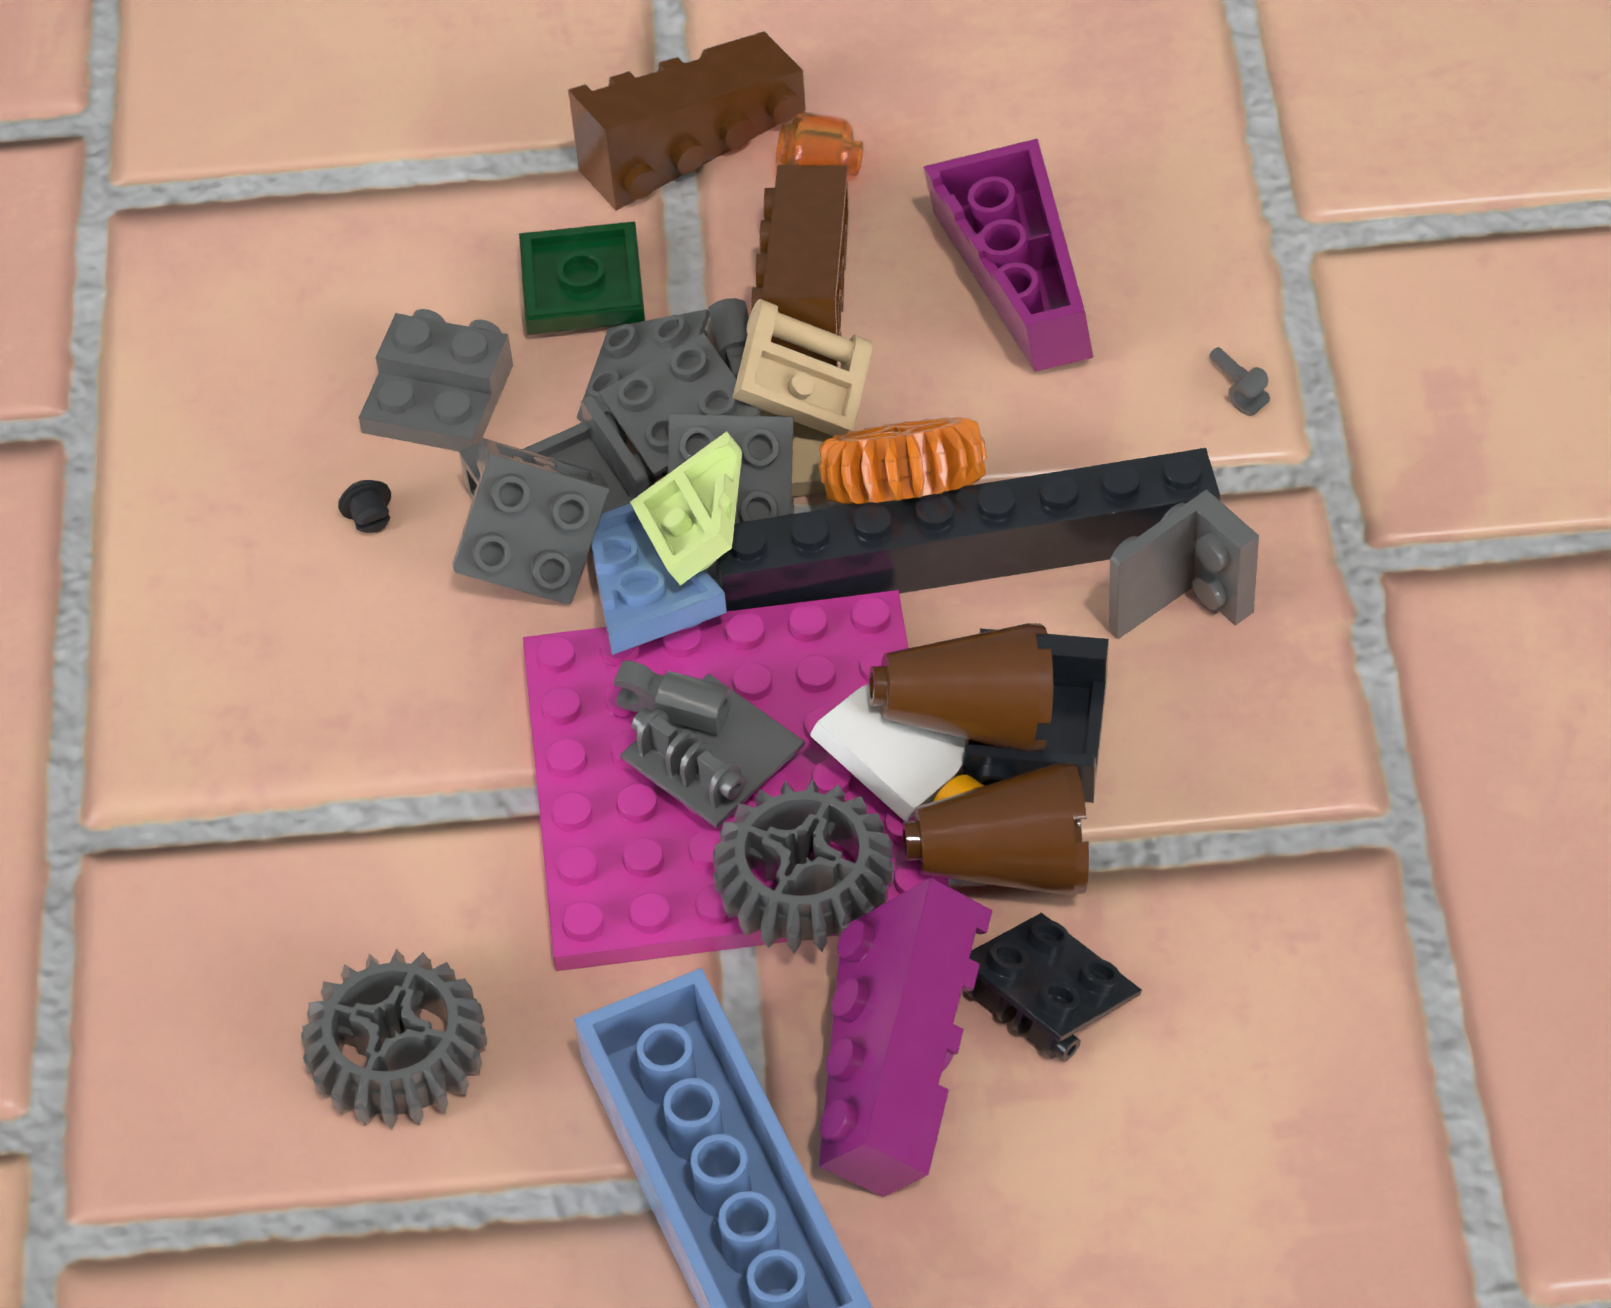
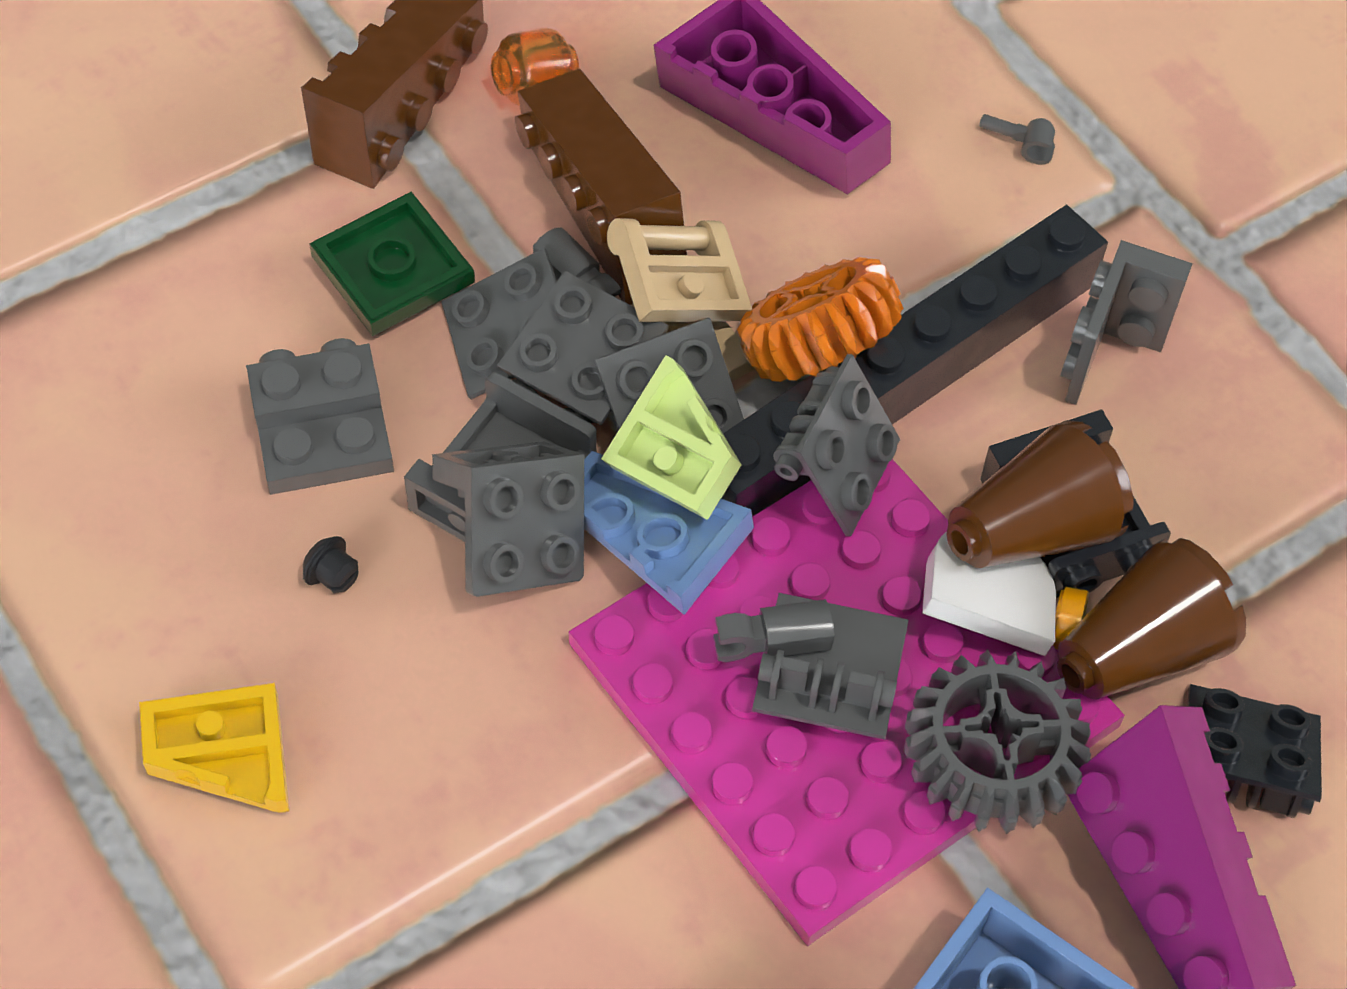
camera: 35 degrees left, 5 degrees up
none -> yellow wing [139,683,289,813]
none -> dark grey hinge [773,354,900,536]

